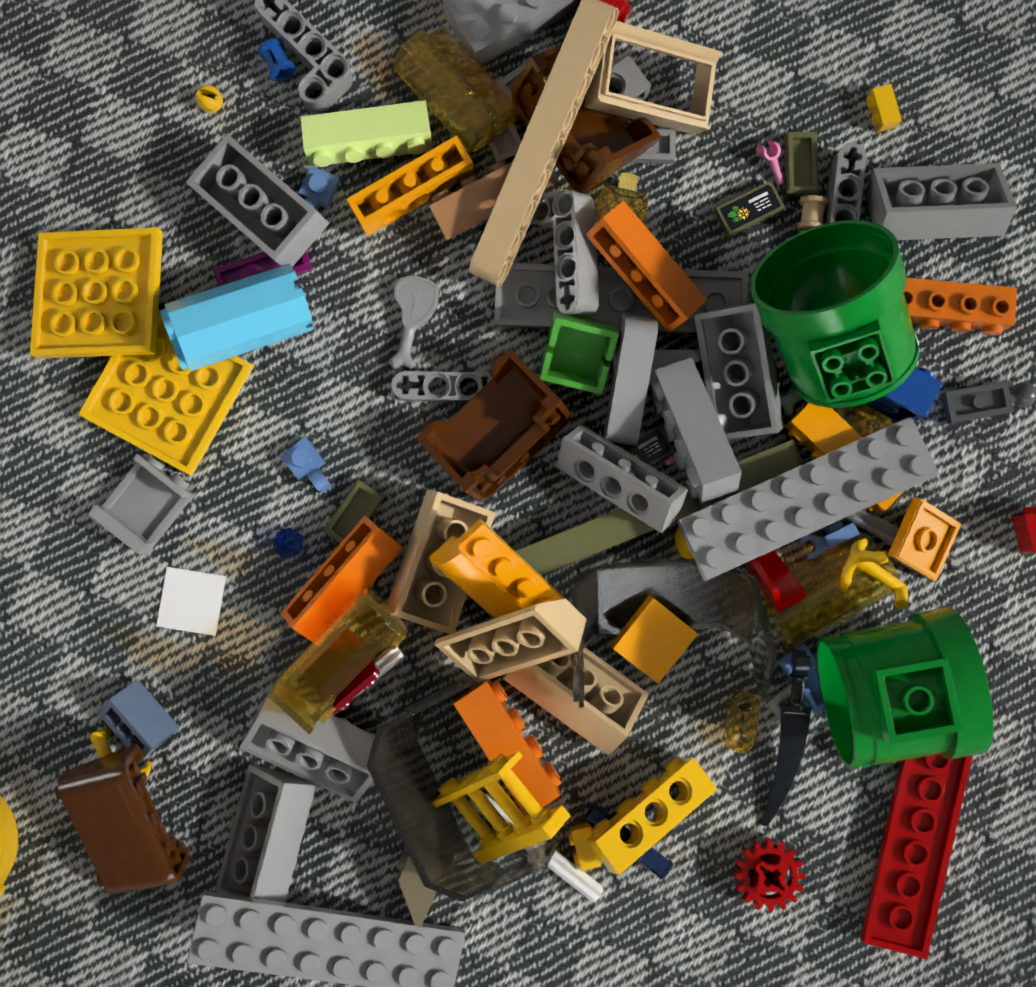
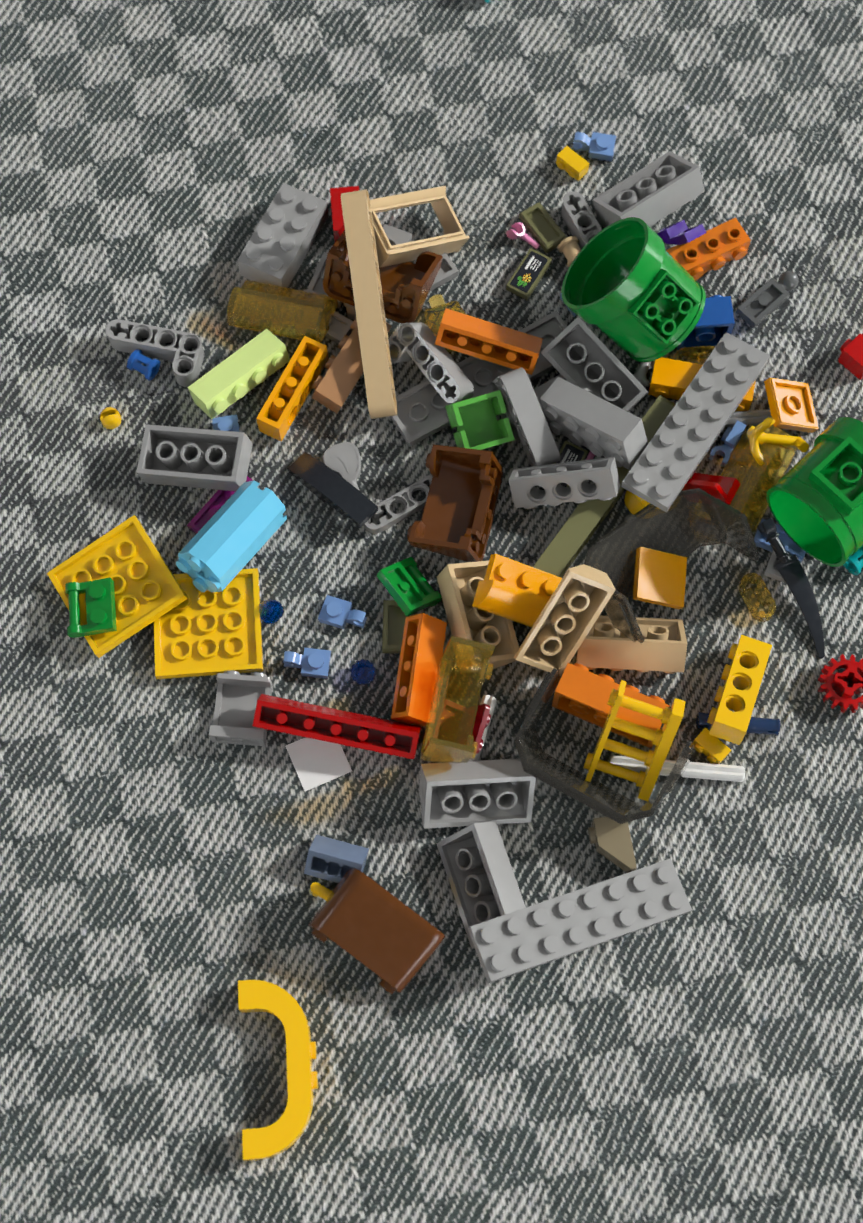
camera: 30 degrees left, 15 degrees down
none -> green plate [65,578,117,638]
none -> red brick [252,694,420,759]
none -> clear blue piece [259,599,284,624]
none -> medium blue plate [283,648,331,679]
none -> black slope [287,452,378,528]
none -> green plate [377,557,442,616]
none -> medium blue plate [573,132,616,161]
none -> dark purple slope [656,220,706,245]

